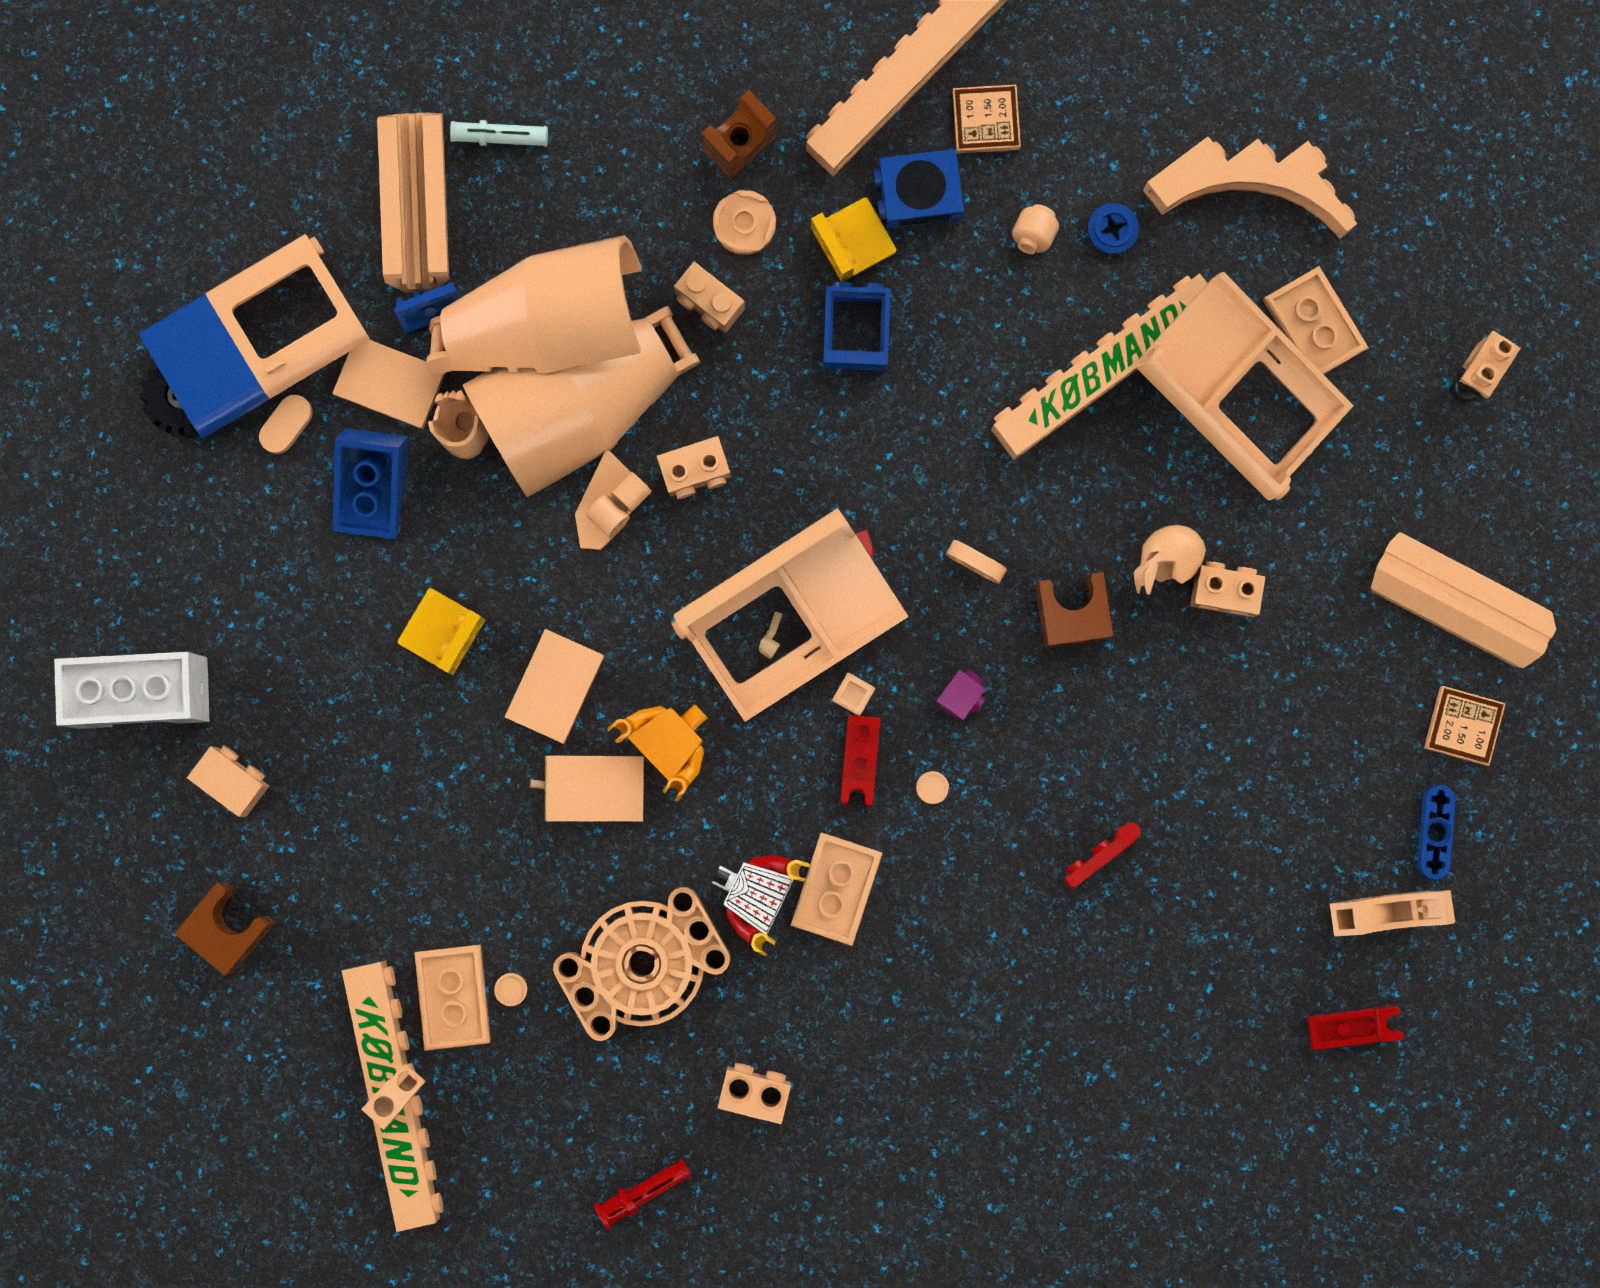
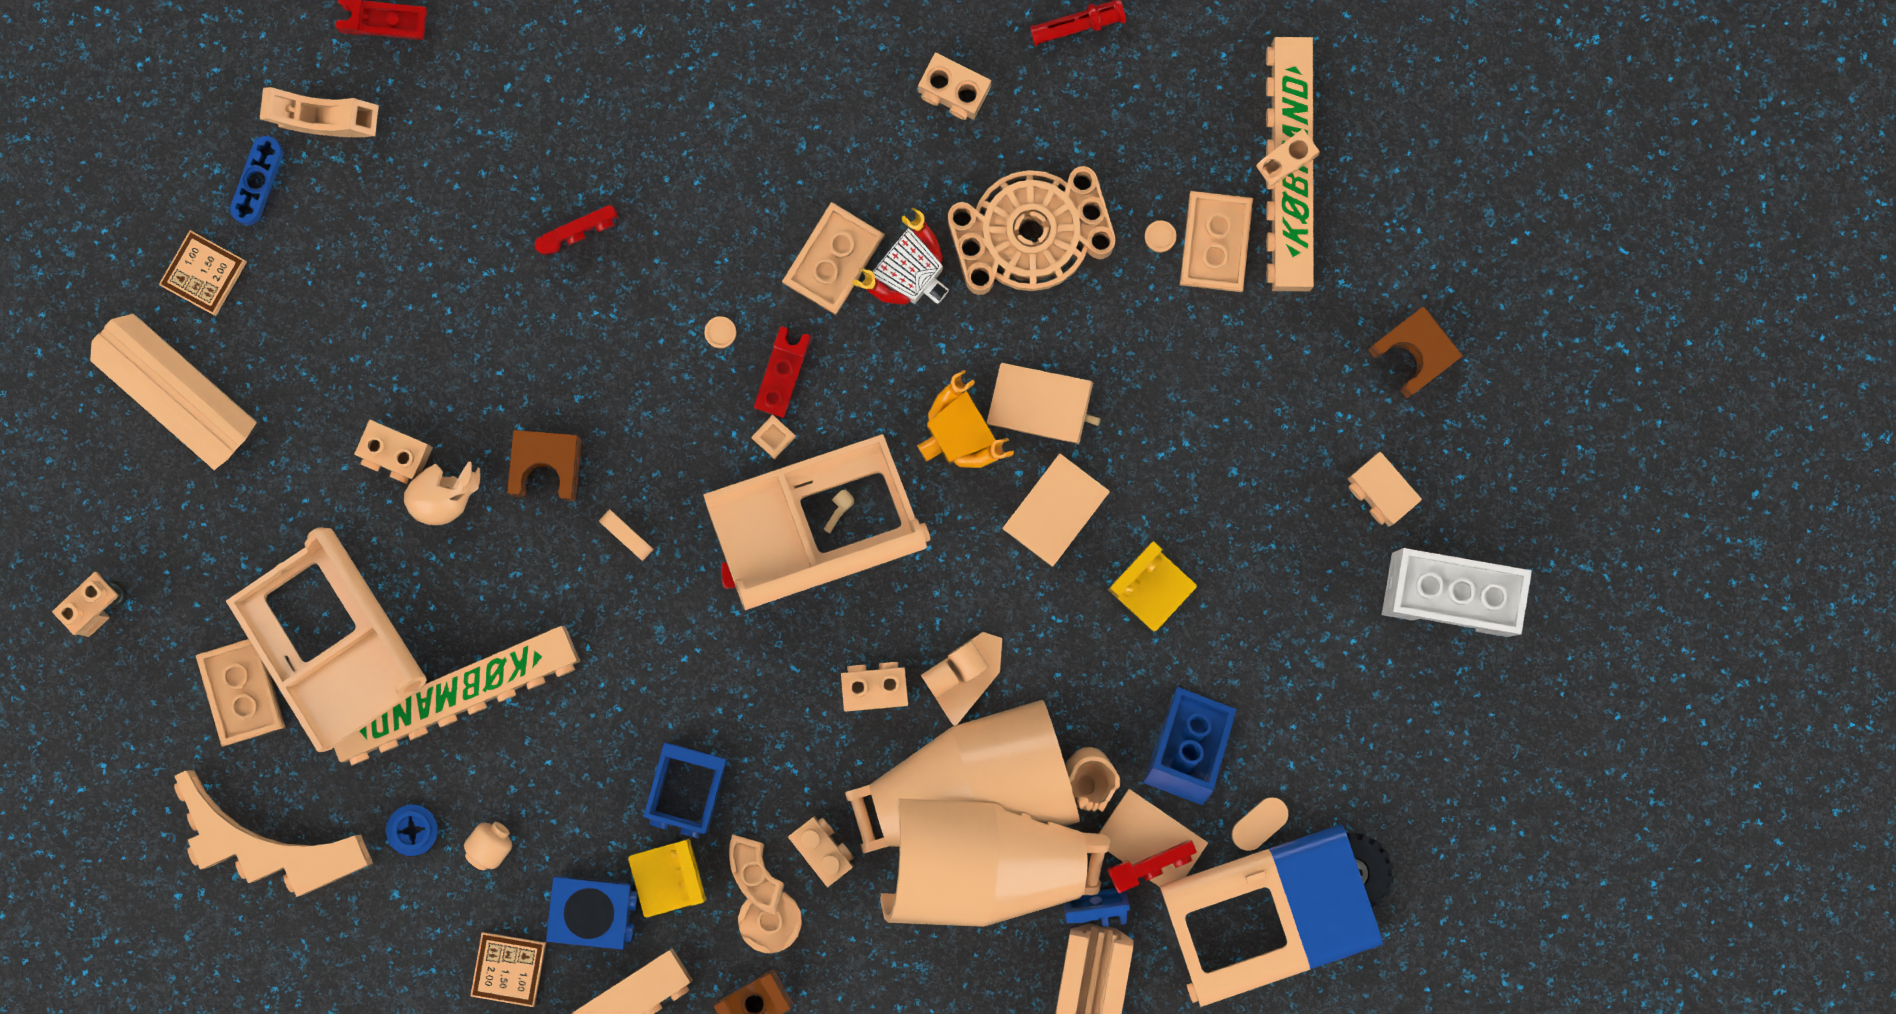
camera: 165 degrees left, 0 degrees up
magenta brick [935,669,986,722] -> none
none -> light nougat tile [729,834,784,915]
none -> red plate [1107,840,1197,893]

